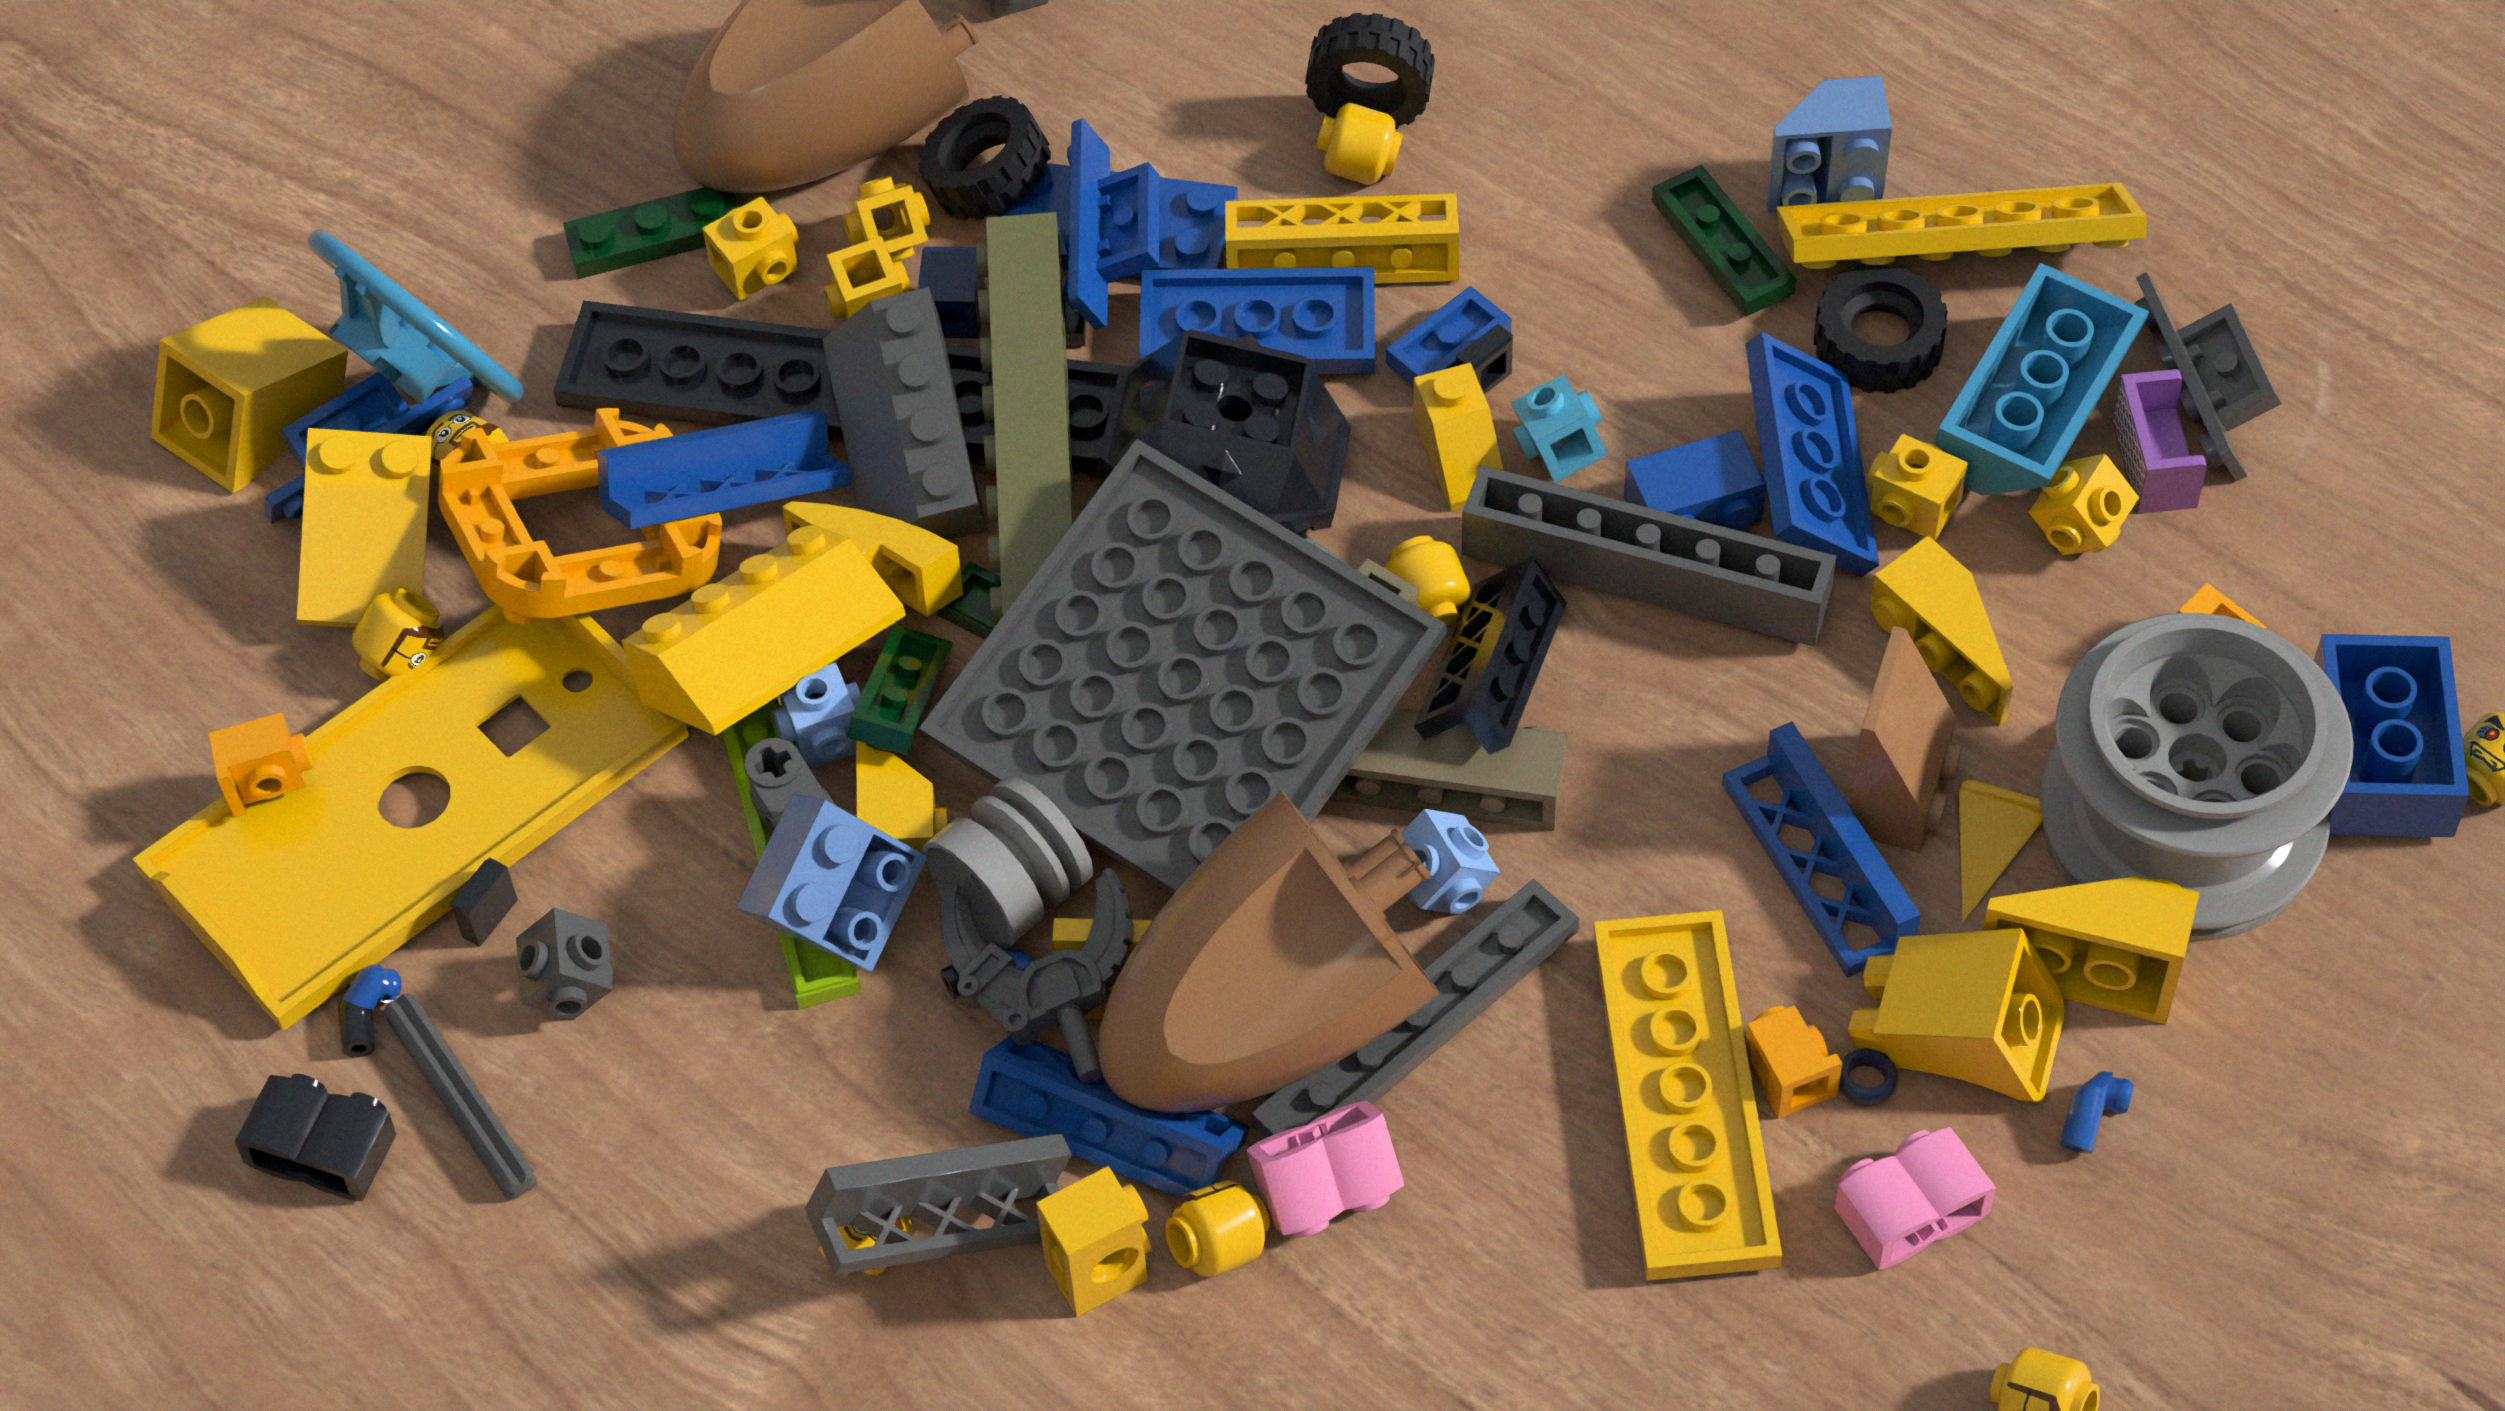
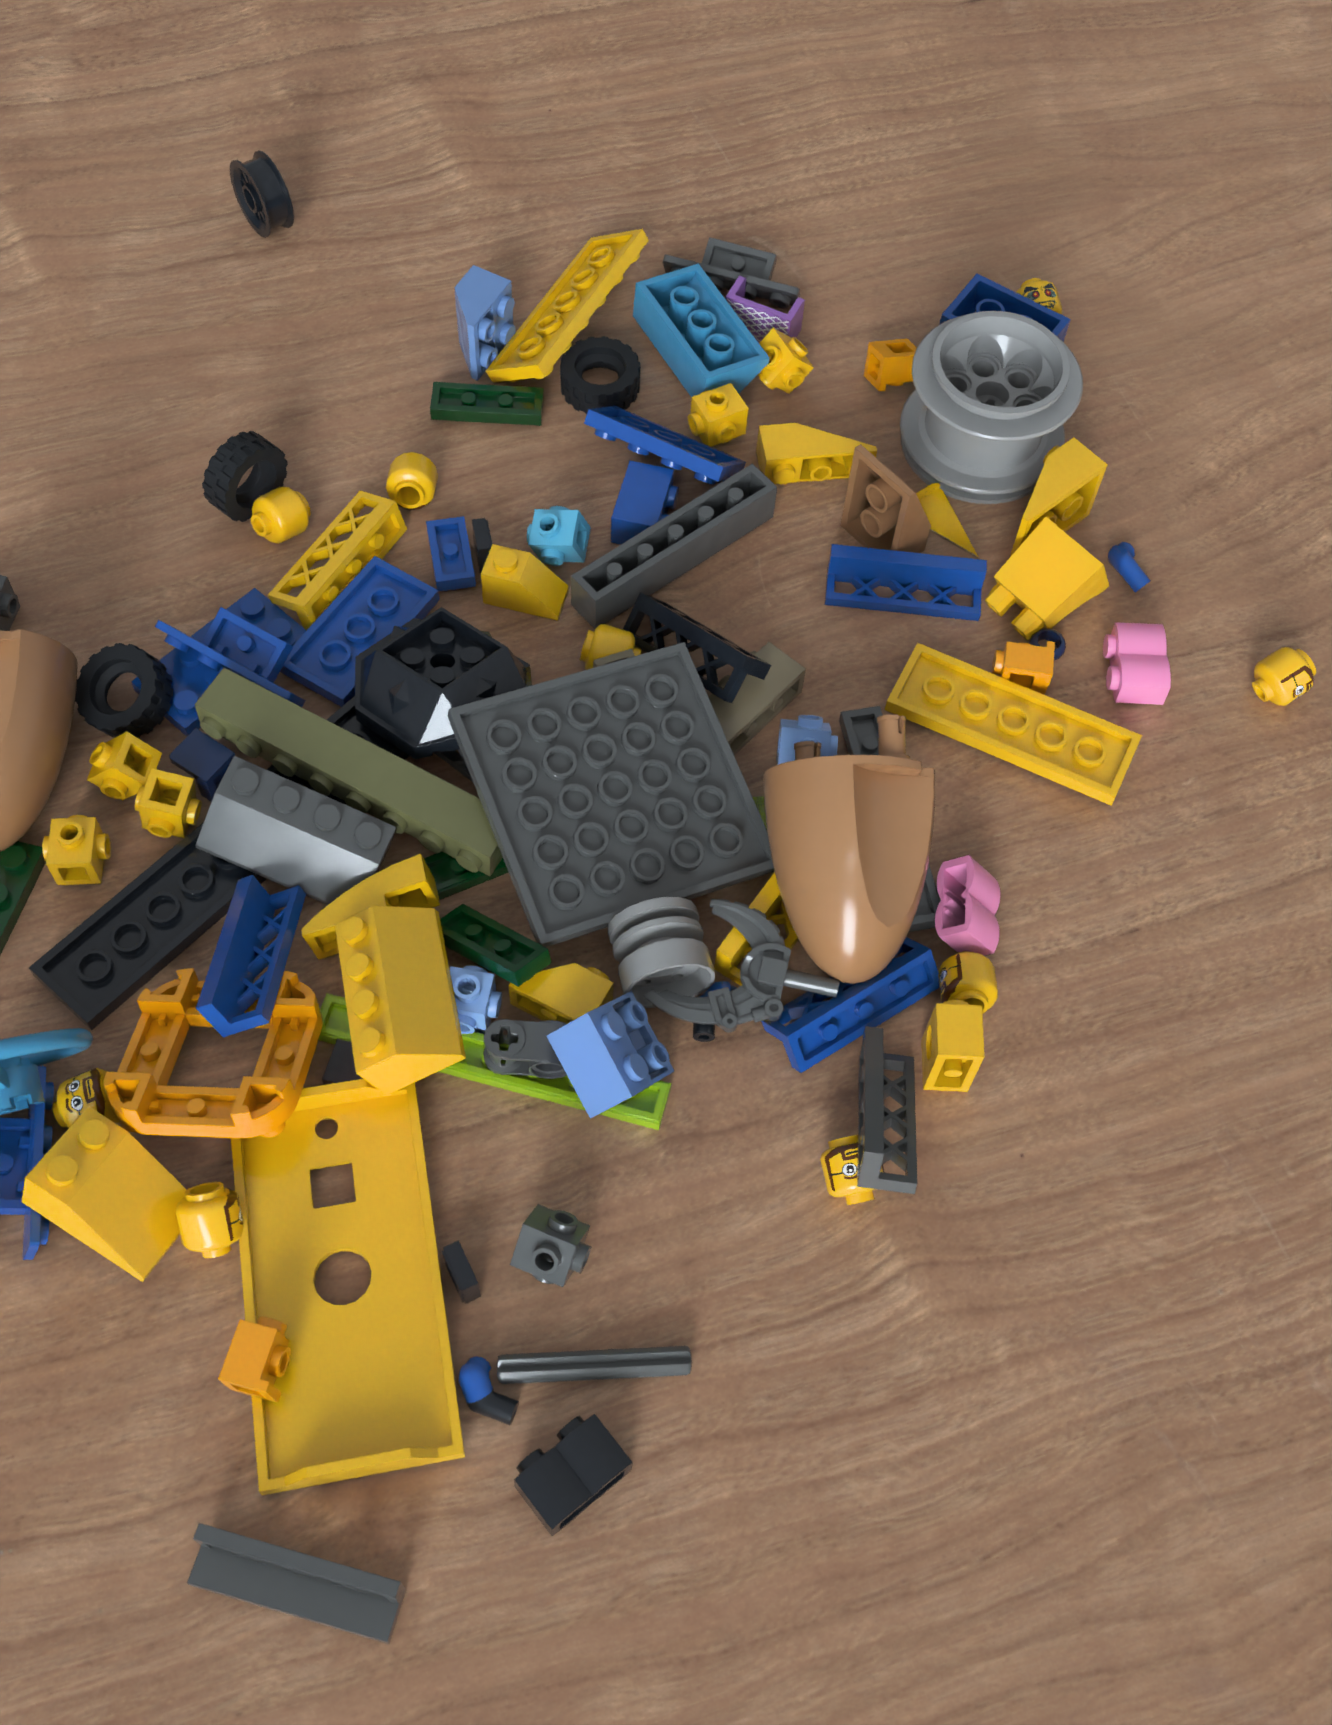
camera: 65 degrees left, 5 degrees up
none -> dark grey fence [187,1523,406,1644]
none -> yellow head [386,452,438,510]

